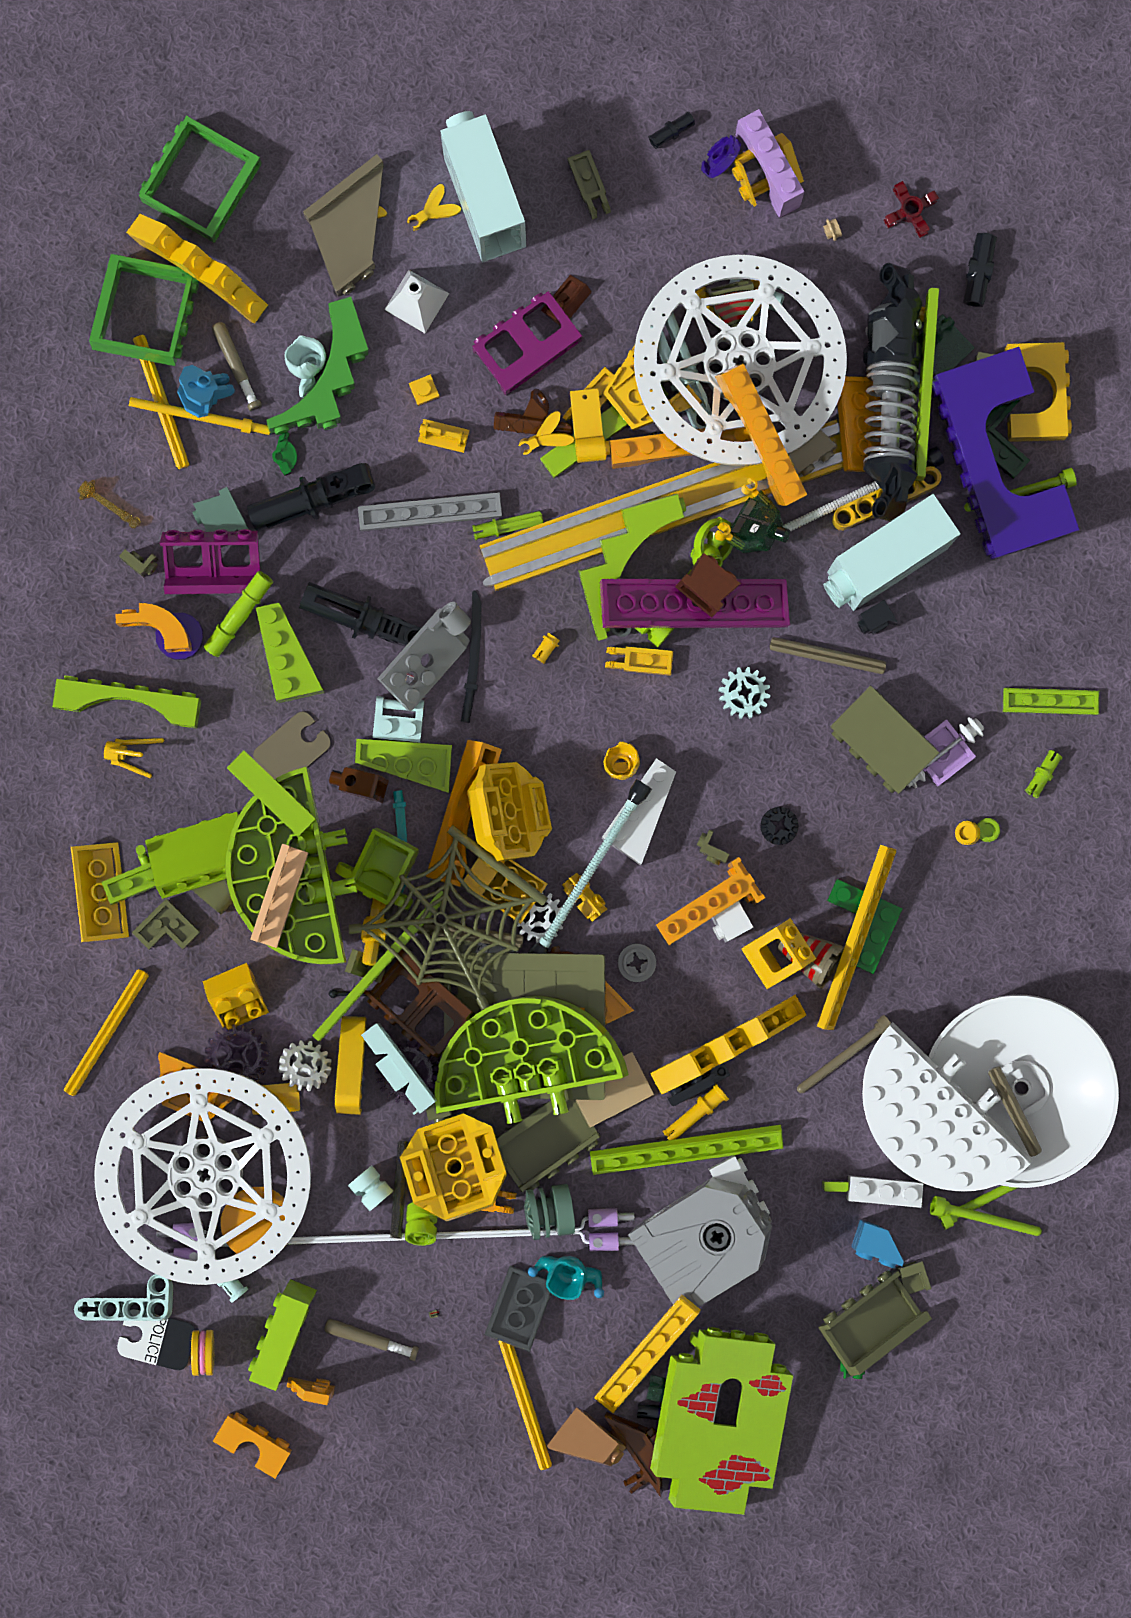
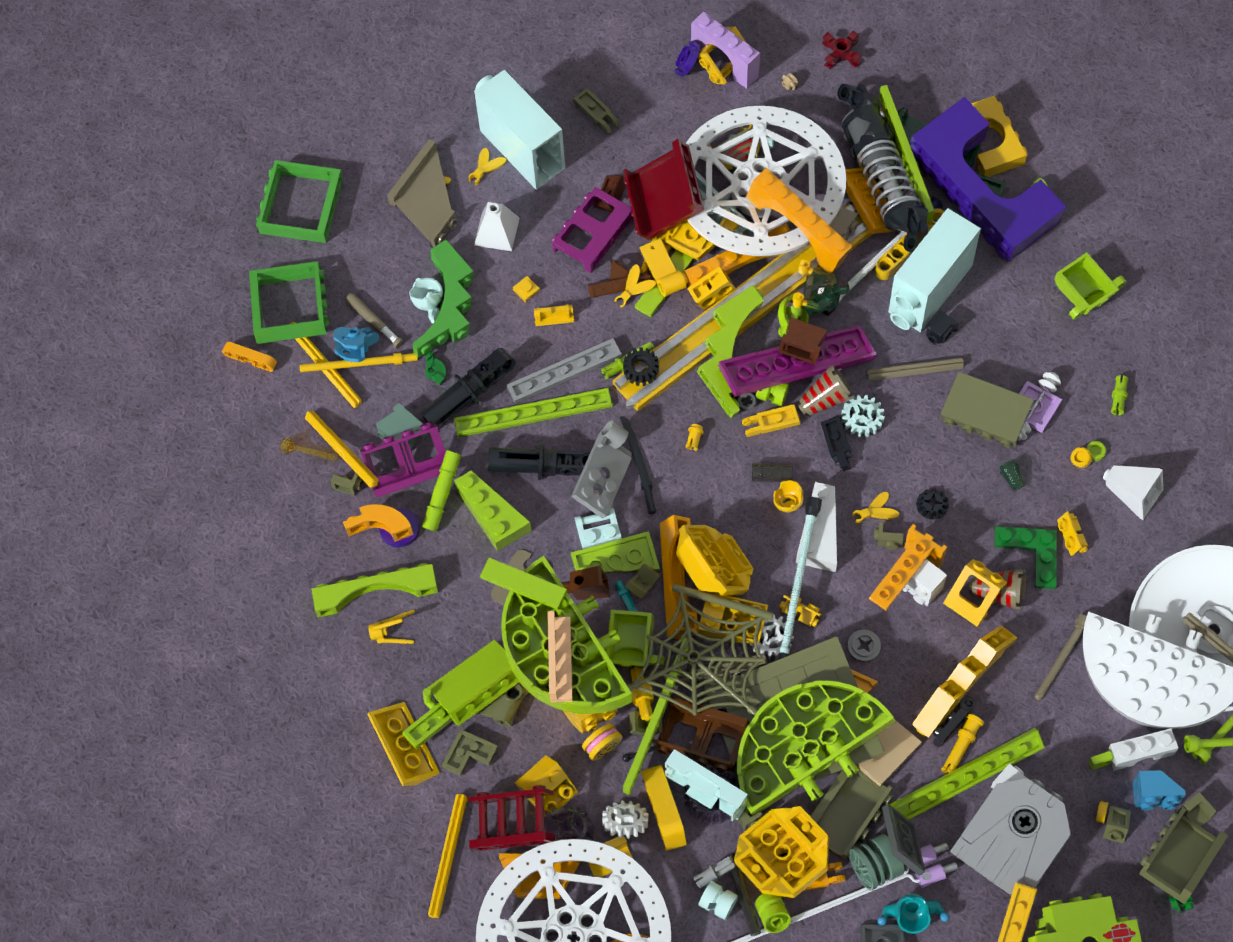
camera: 15 degrees left, 20 degrees down
yellow arch [126,214,268,324] -> none
black pin [648,111,695,149] -> none
yellow tile [817,845,897,1030] -> none
black piece [963,233,997,307] -> none
lime tile [1003,688,1099,715] -> none
none -> light orange beam [222,342,277,372]
none -> yellow axle [305,411,379,488]
none -> lime tile [454,388,613,437]
none -> dark red fence [468,785,555,851]
none -> yellow head [582,723,623,761]
none -> dark red panel [623,139,704,241]
none -> black tyre [623,347,659,386]
none -> olive bracket [625,564,660,599]
none -> yellow brick [687,266,736,310]
none -> light grey axle [693,857,736,889]
none -> clear smoke axle [752,463,792,483]
none -> dark tan cone [798,364,855,416]
none -> black hinge [821,416,852,472]
none -> yellow piece [852,492,900,524]
none -> dark grey tile [882,804,925,876]
none -> clear green cone [999,460,1024,491]
none -> lime piece [1054,252,1127,320]
none -> yellow hinge [1057,511,1088,556]
none -> yellow tile [1096,801,1108,823]
none -> white slope [1103,465,1164,520]
none -> olive bracket [1103,806,1131,843]

